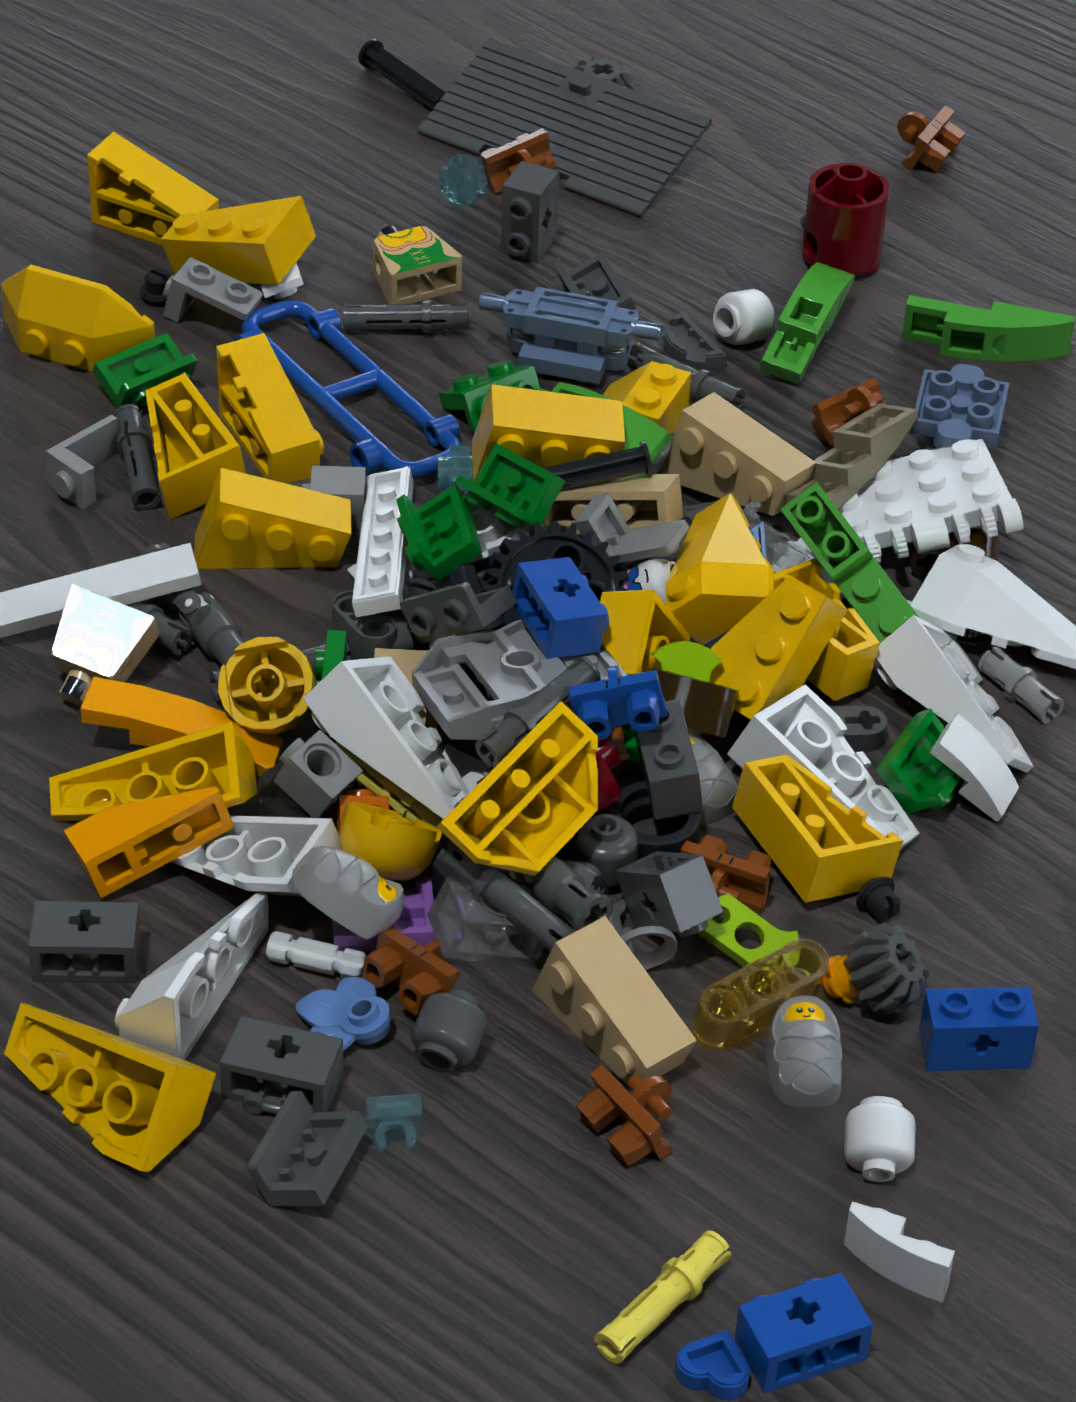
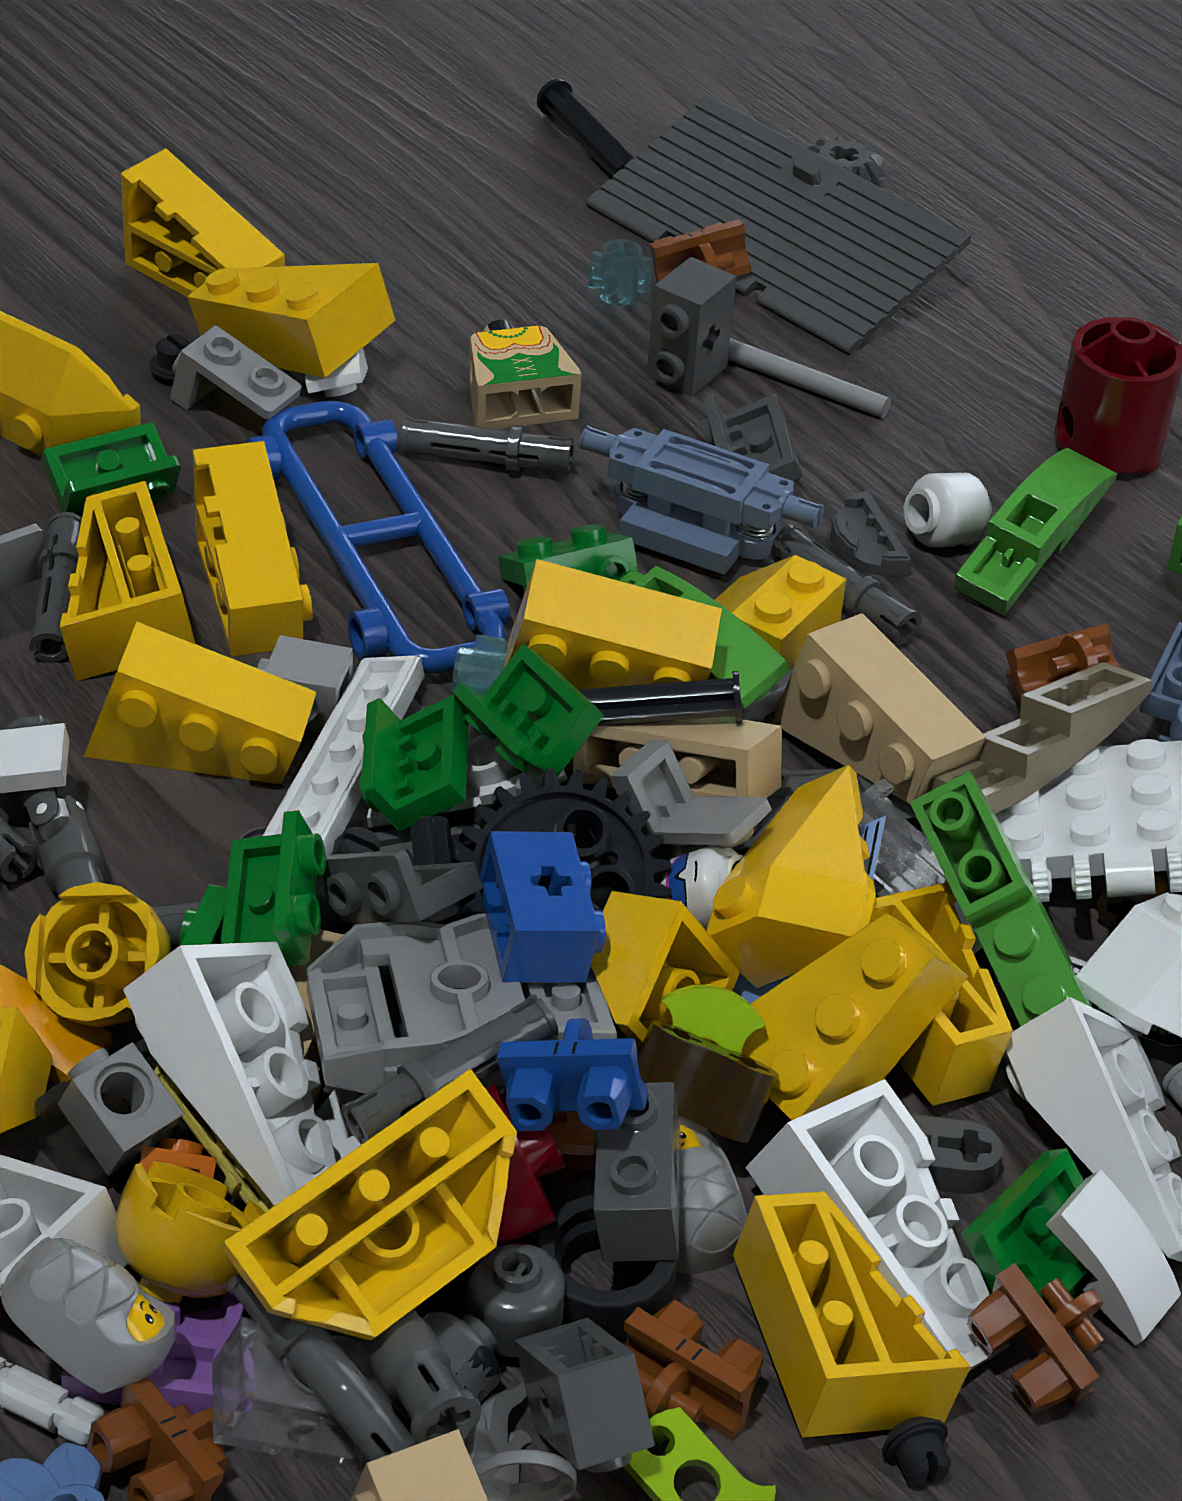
camera: 10 degrees right, 0 degrees up
none -> green bracket [221,810,326,966]
none -> light grey bar [728,338,891,418]
none -> dark orange hips [967,1263,1105,1415]

